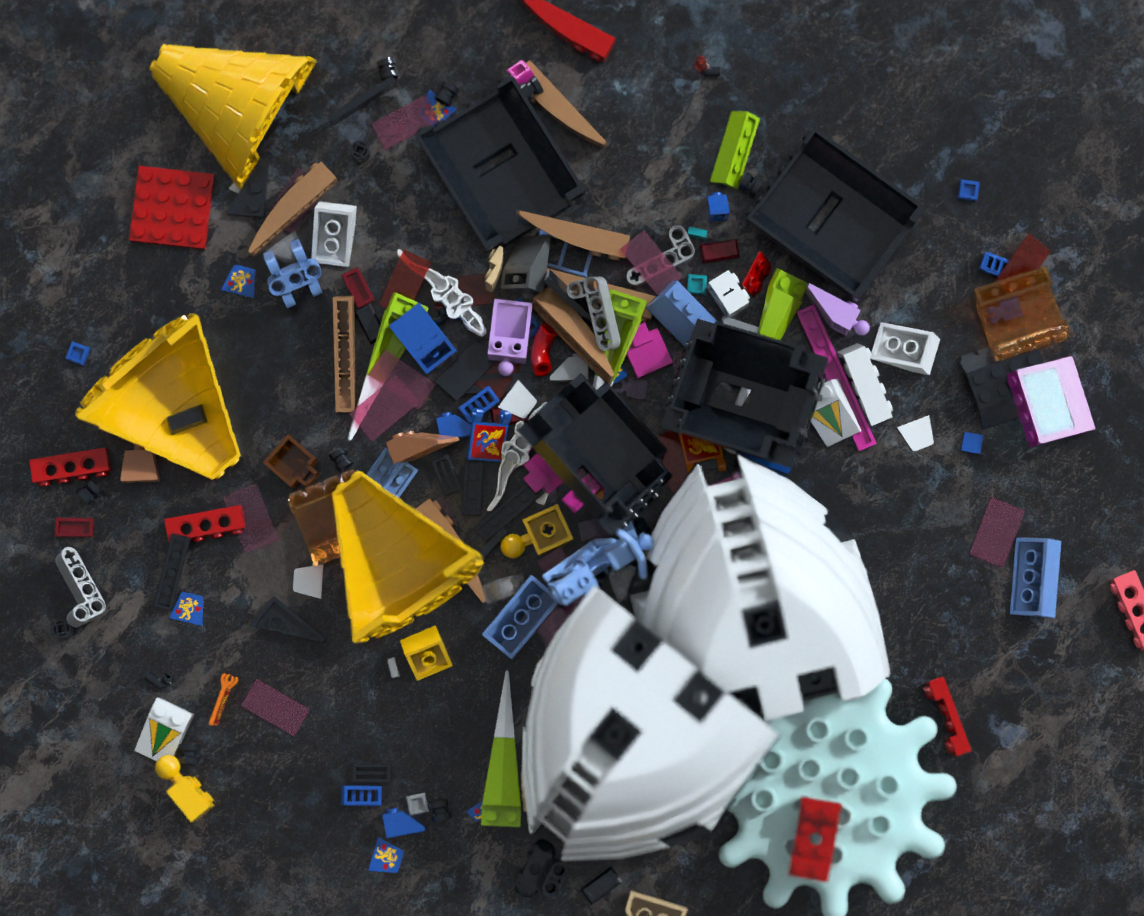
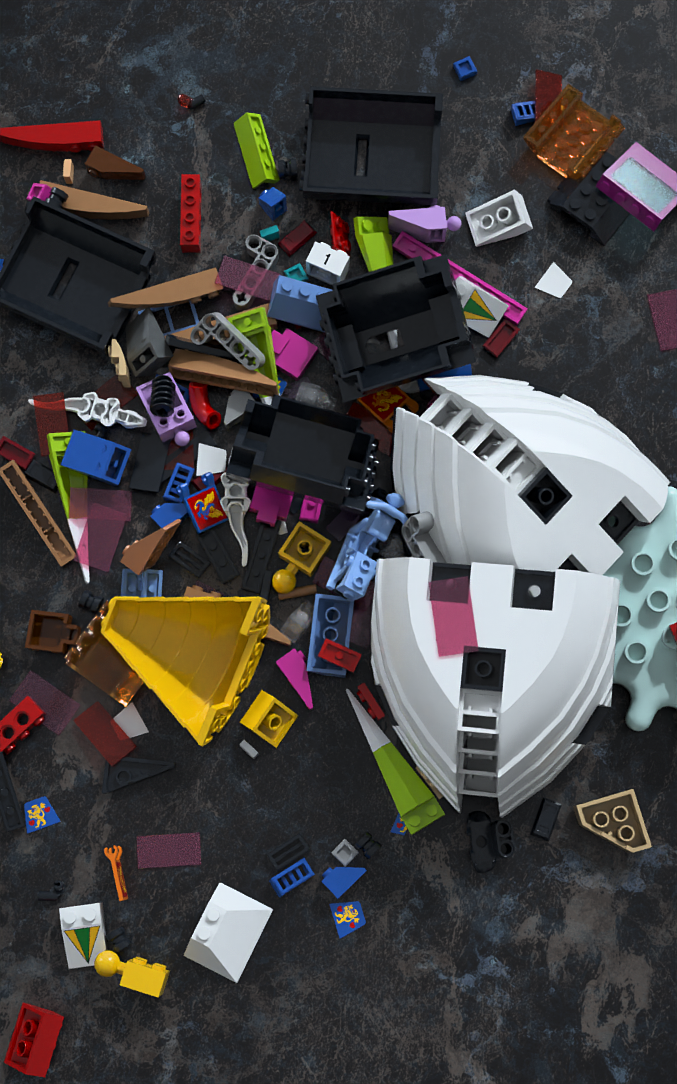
camera: 35 degrees left, 5 degrees down
white wedge [837,343,893,426] -> none
blue tile [961,432,984,455] -> none
plate [986,296,1023,323] -> none
none -> red slope [4,1003,64,1077]
none -> light nougat tile [63,159,74,184]
none -> clear red piece [73,701,137,766]
none -> reddish brown slope [85,145,146,180]
none -> black piece [150,375,176,417]
none -> red brick [180,174,202,253]
none -> white slope [184,883,273,983]
none -> dark pink slope [276,648,313,711]
none -> medium nougat piece [278,584,317,600]
none -> clear slope [295,382,336,411]
none -> red plate [318,638,362,673]
none -> red plate [356,683,385,721]
none -> light grey beam [401,511,455,589]
none -> clear pink window [428,576,479,657]
none -> dark red tile [482,318,520,358]

